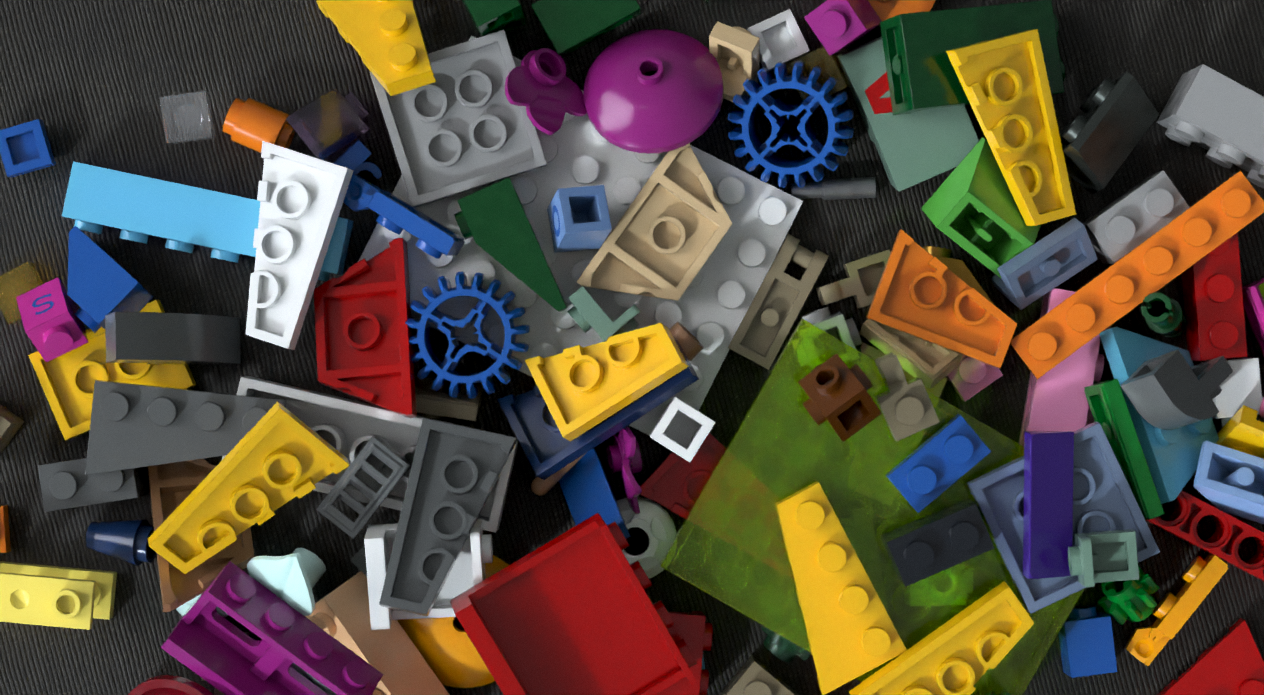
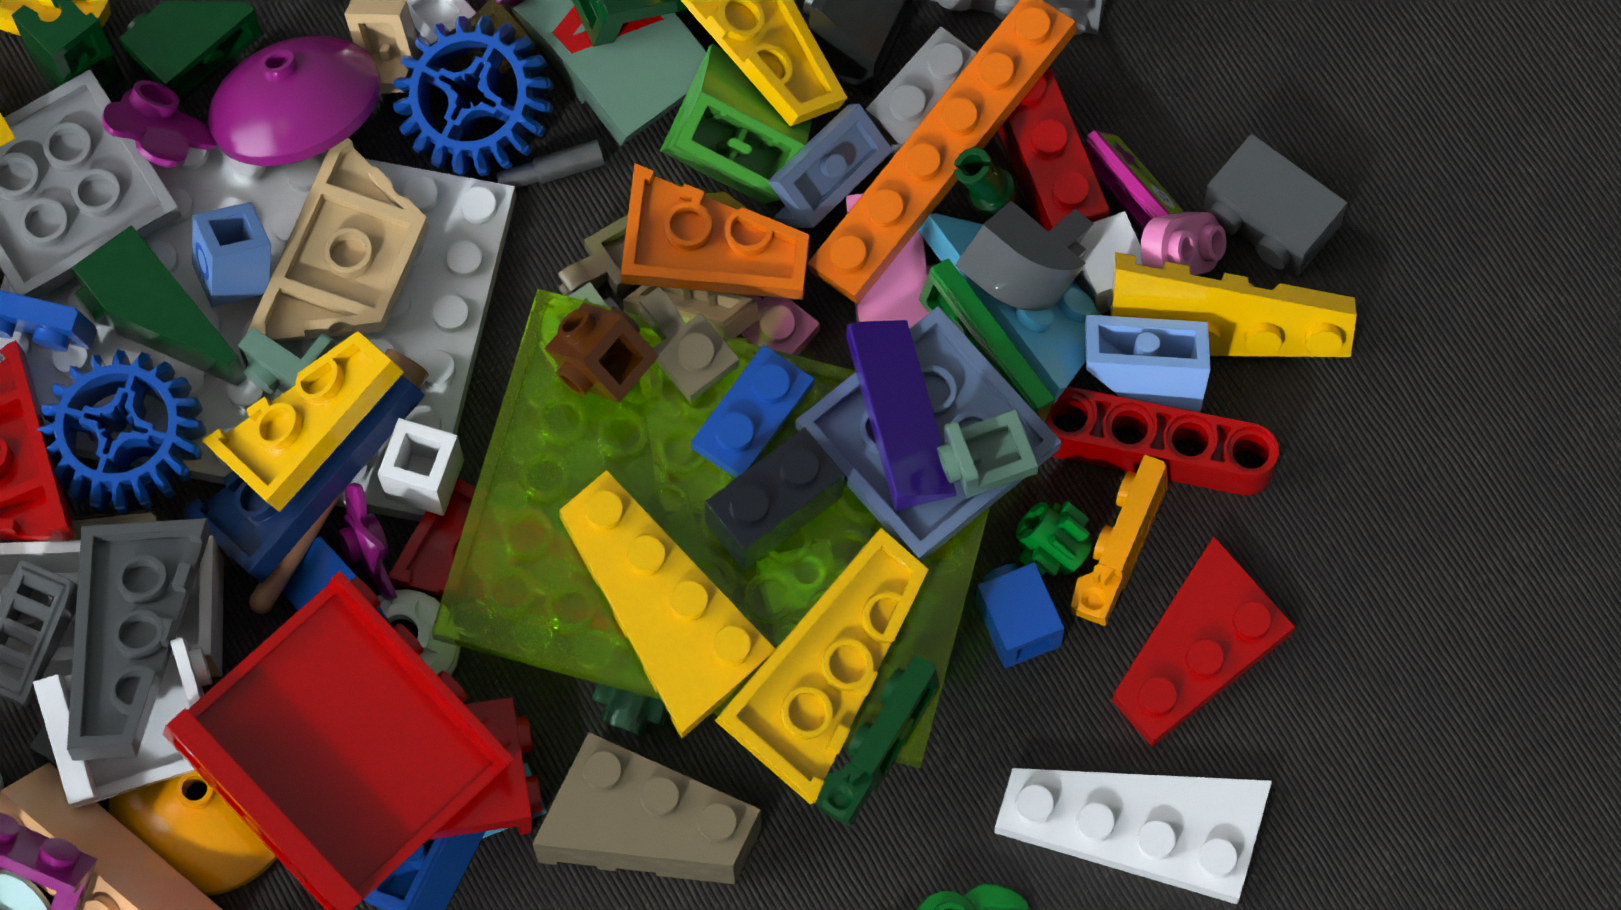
camera: 10 degrees left, 20 degrees down
dark tan plate [728,234,829,370] -> none

